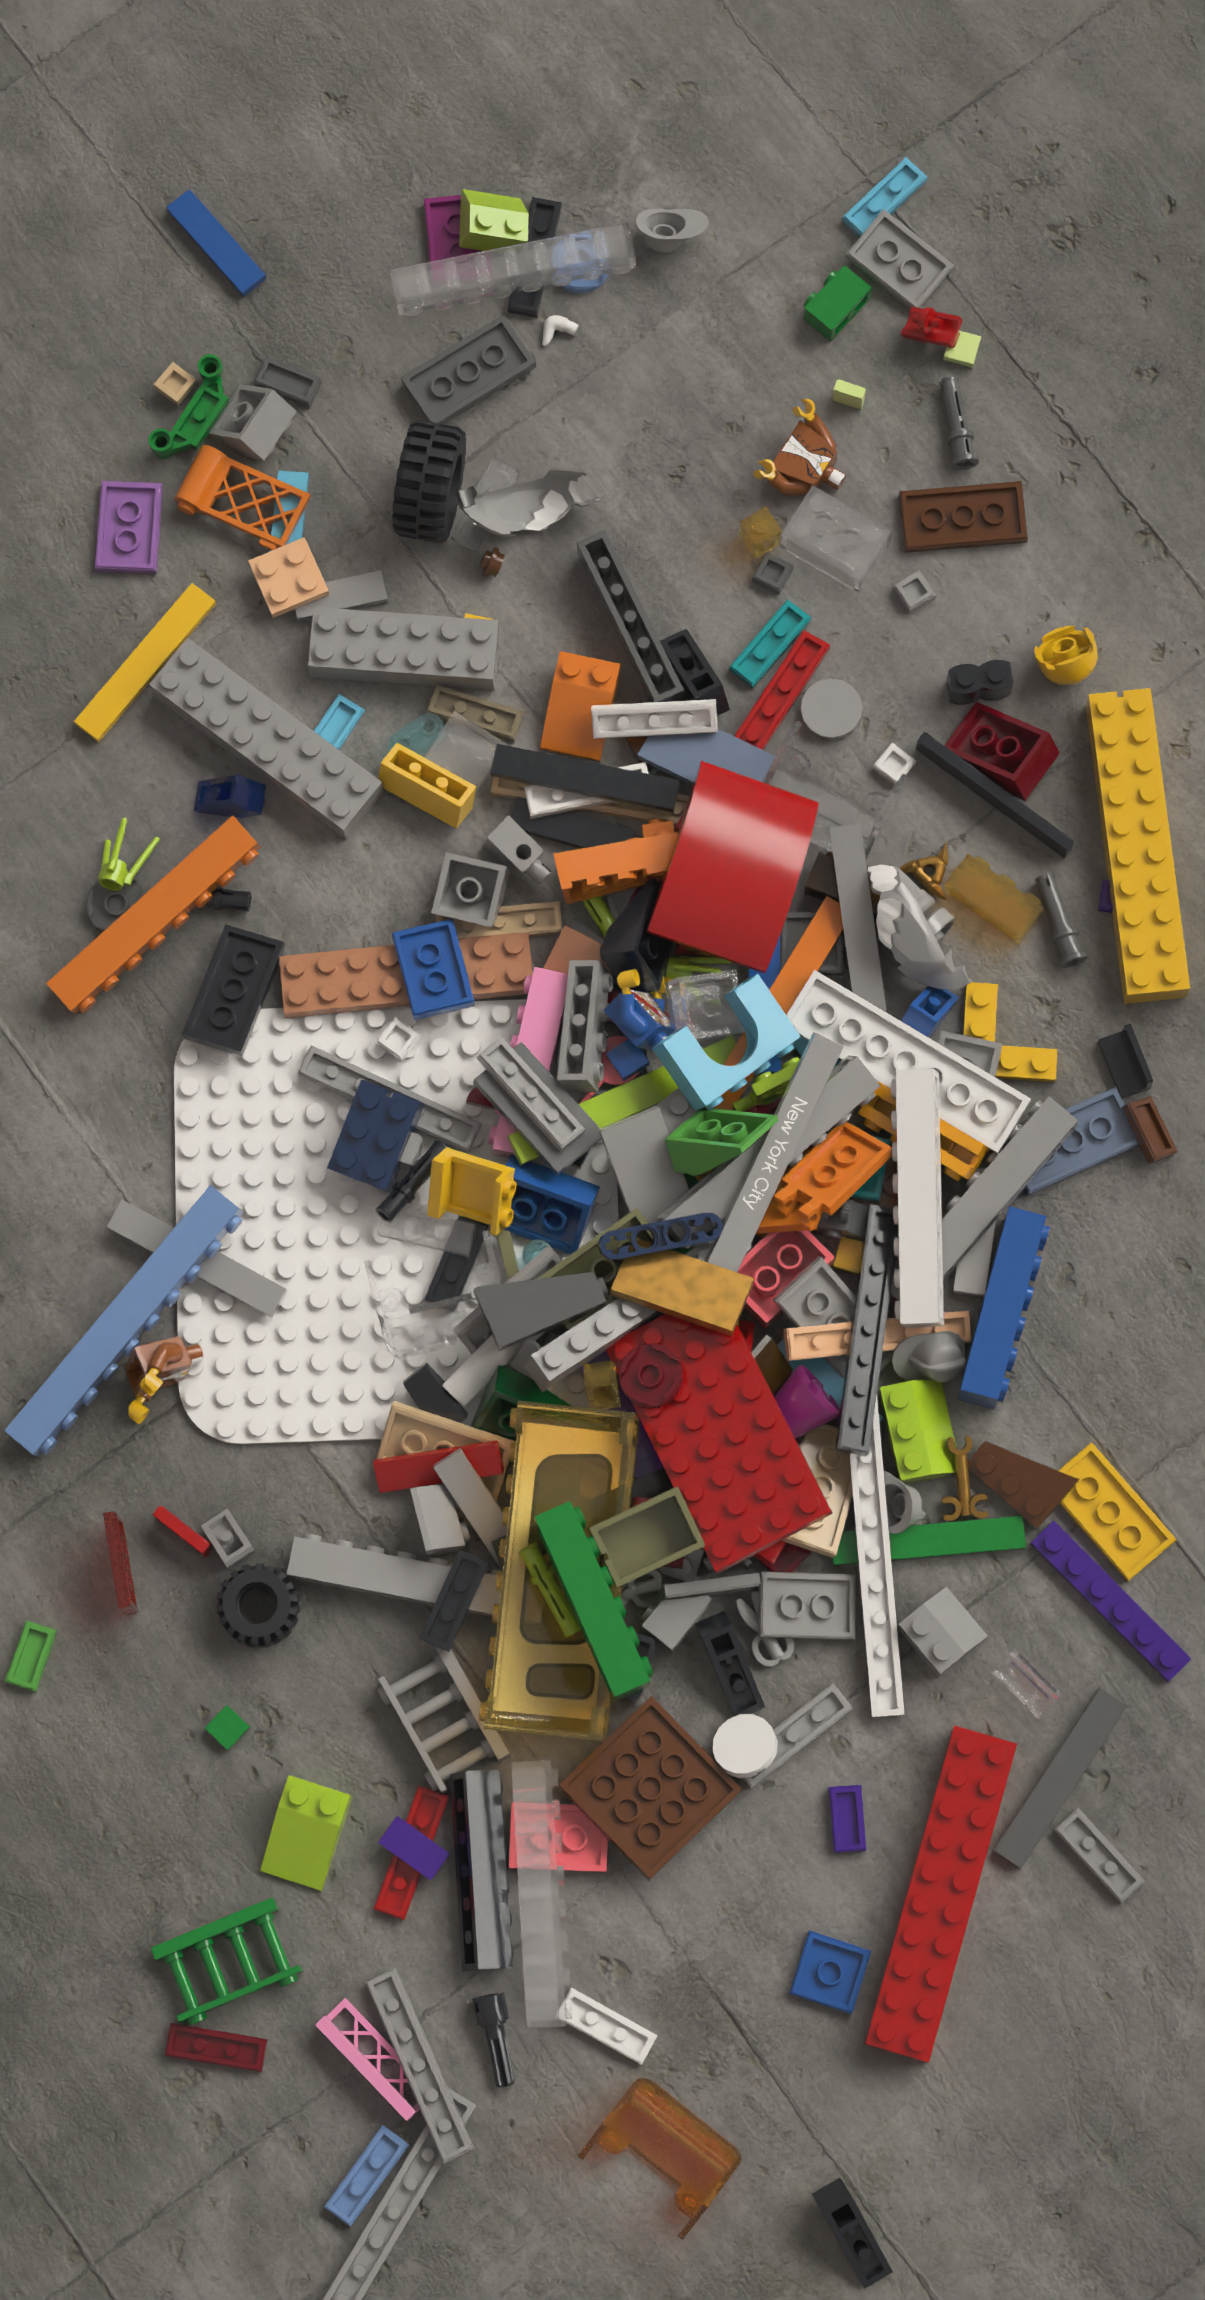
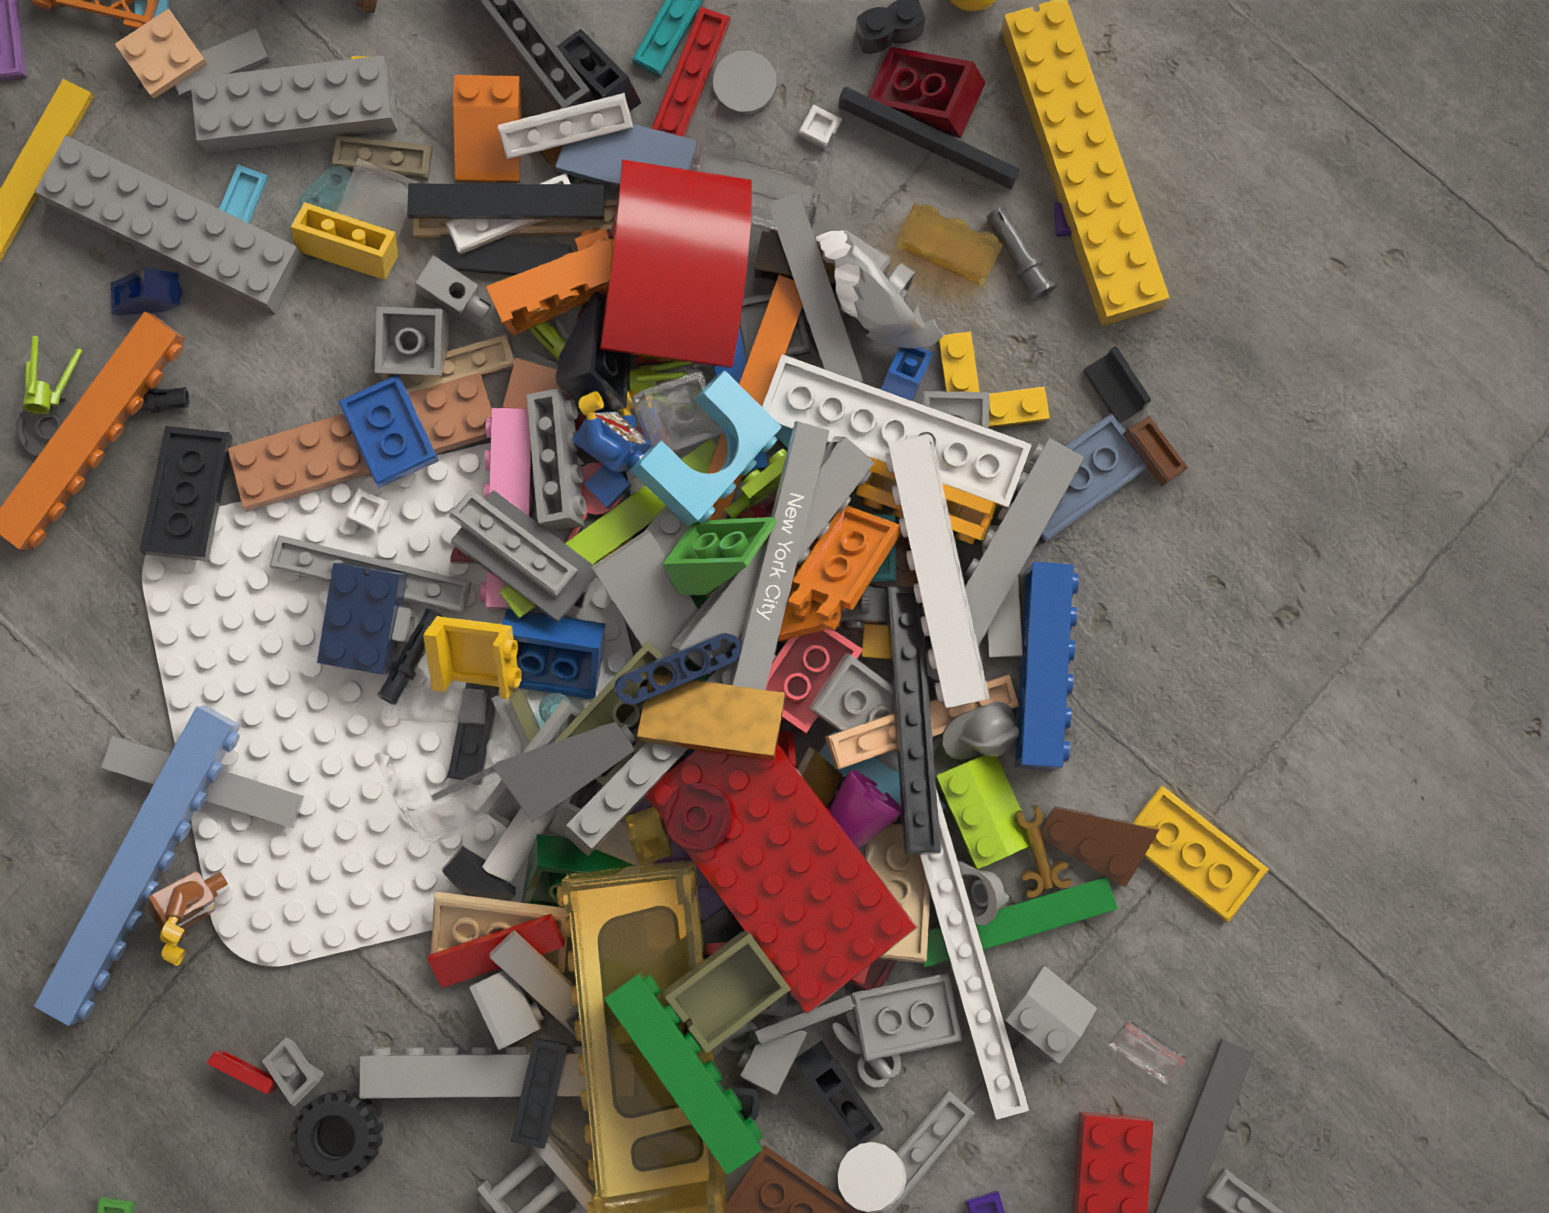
camera: 15 degrees left, 5 degrees up
clear red tile [103,1511,138,1616] -> none
lime pin [518,1542,581,1637] -> none
pearl gold piece [899,840,948,901] -> none
dark purple plate [1030,1520,1191,1683] -> none

